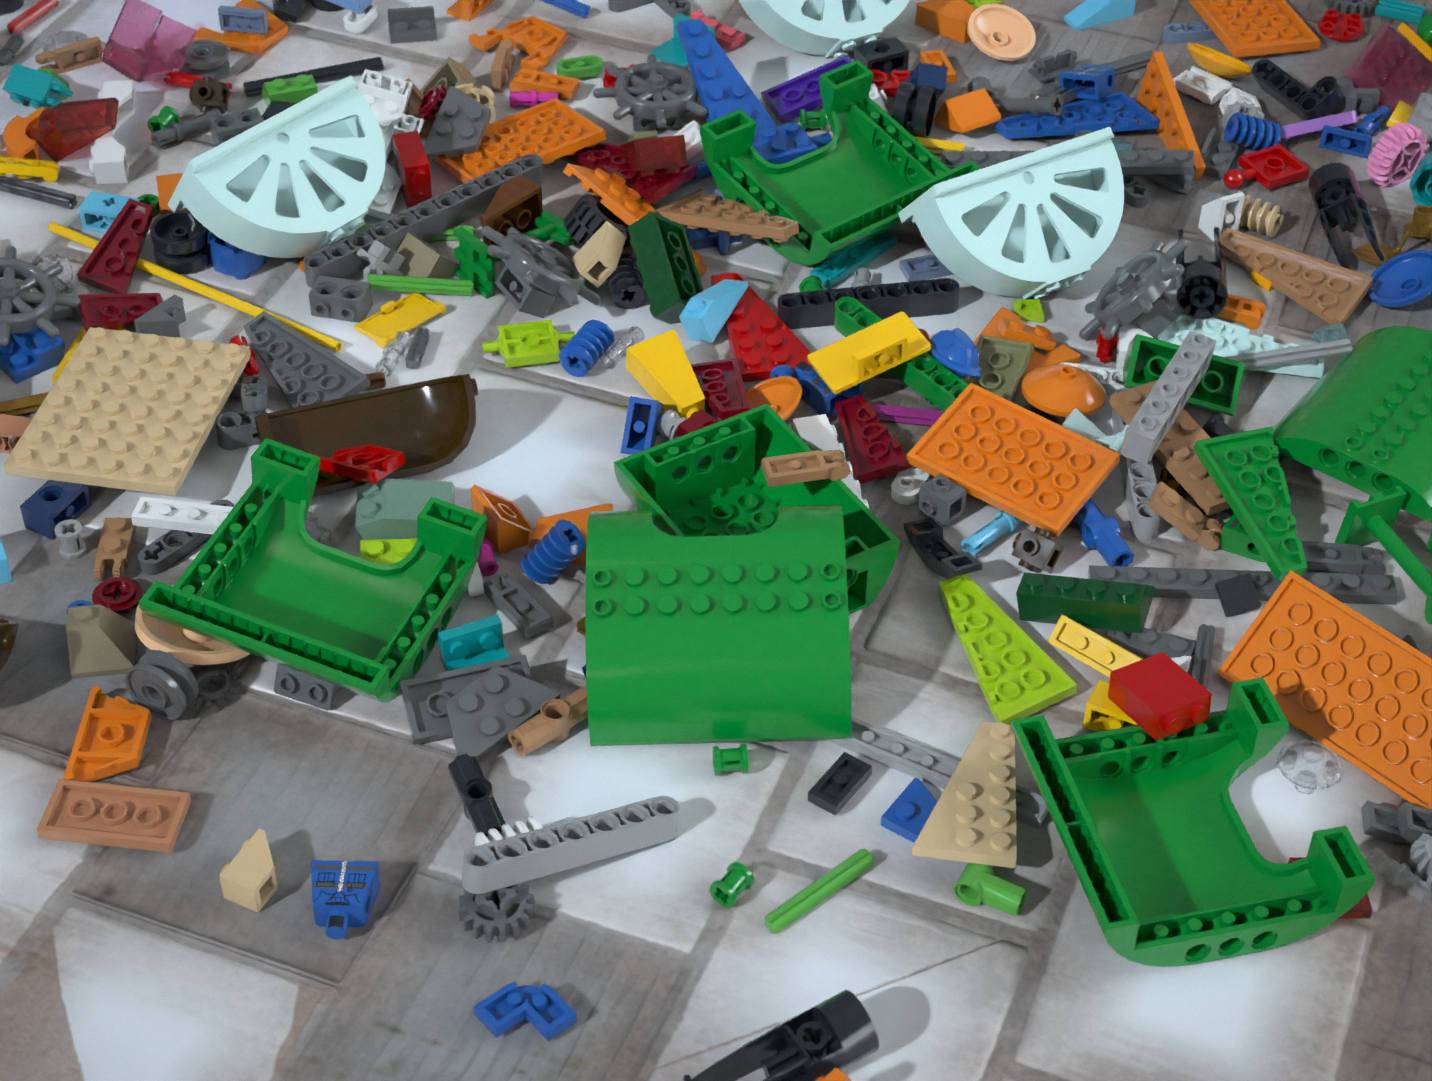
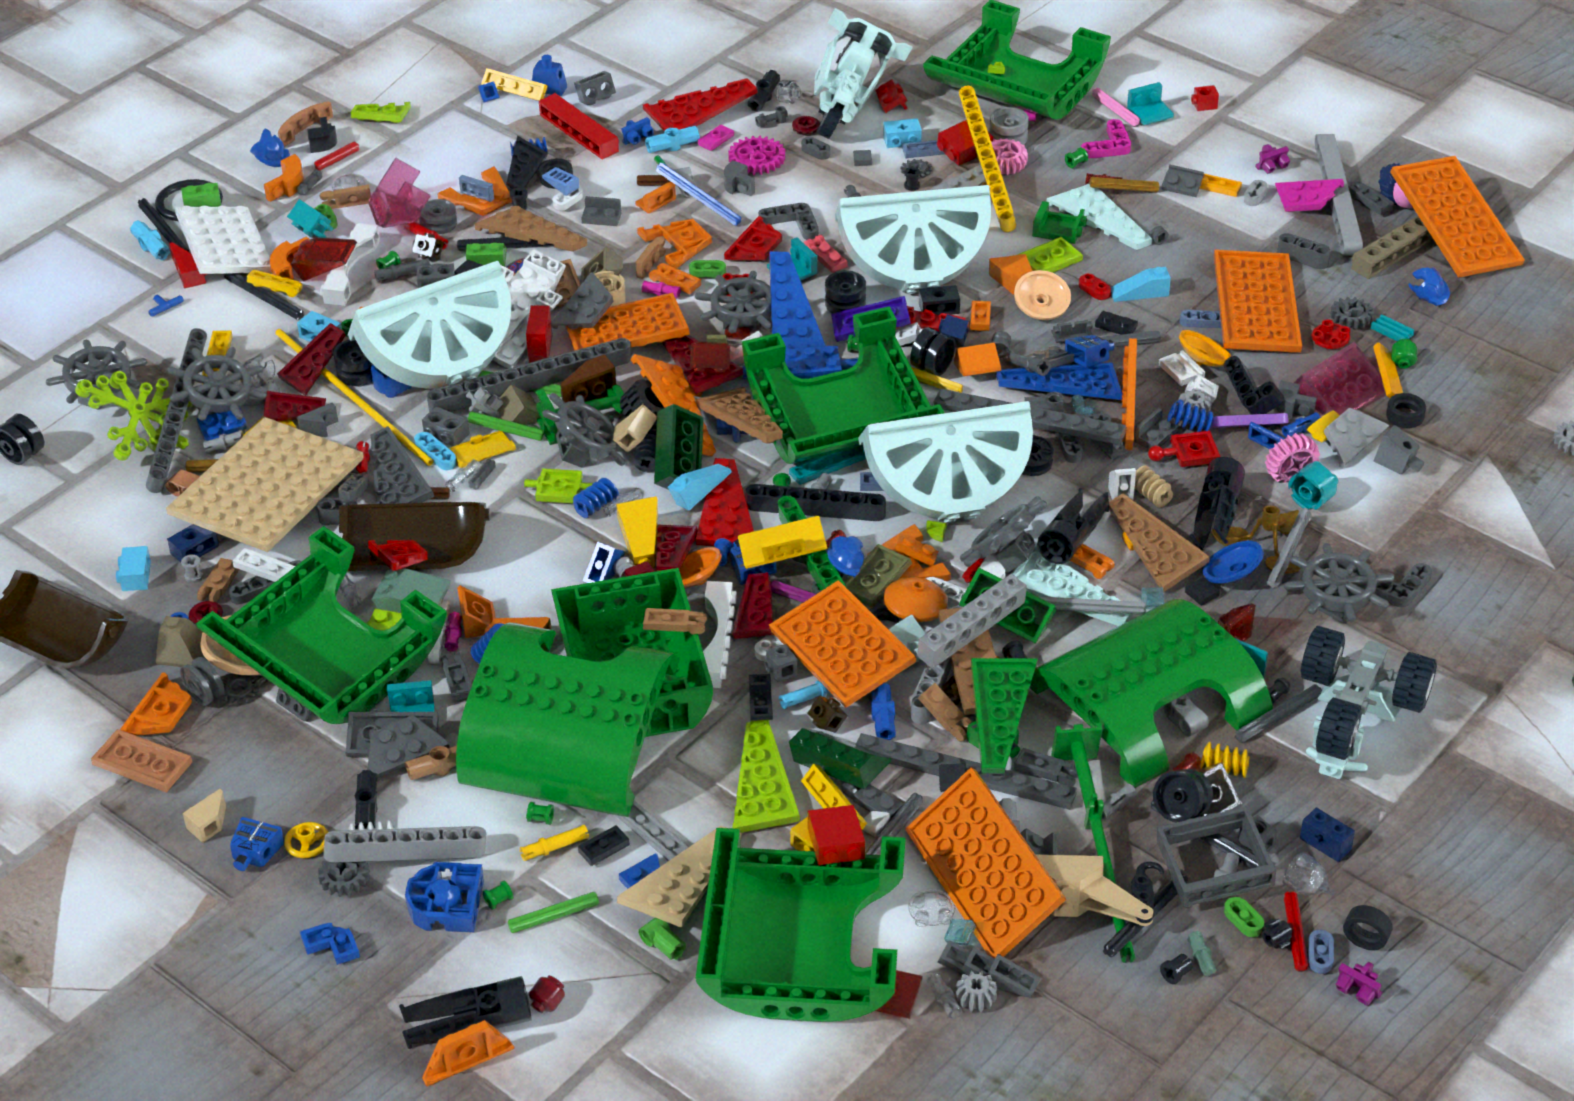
camera: 20 degrees right, 0 degrees up
dark red gear [418,84,446,121] -> none
none -> light grey pin [203,430,245,453]
none -> yellow piece [284,822,329,859]
none -> blue connector [405,862,484,932]
none -> medium azure beam [414,432,457,470]
none -> medium nougat wing [475,206,588,252]
none -> black bush [510,188,528,210]
none -> yellow pin [519,824,589,861]
none -> dark red head [528,975,565,1013]
none -> red wing [724,216,782,260]
none -> clear red pin [725,326,750,340]
none -> black wheel [825,270,866,314]
none -> clear light blue plate [944,919,976,945]
none -> red plate [1079,273,1111,300]
none -> black plate [1095,311,1138,335]
none -> black piece [1185,577,1220,606]

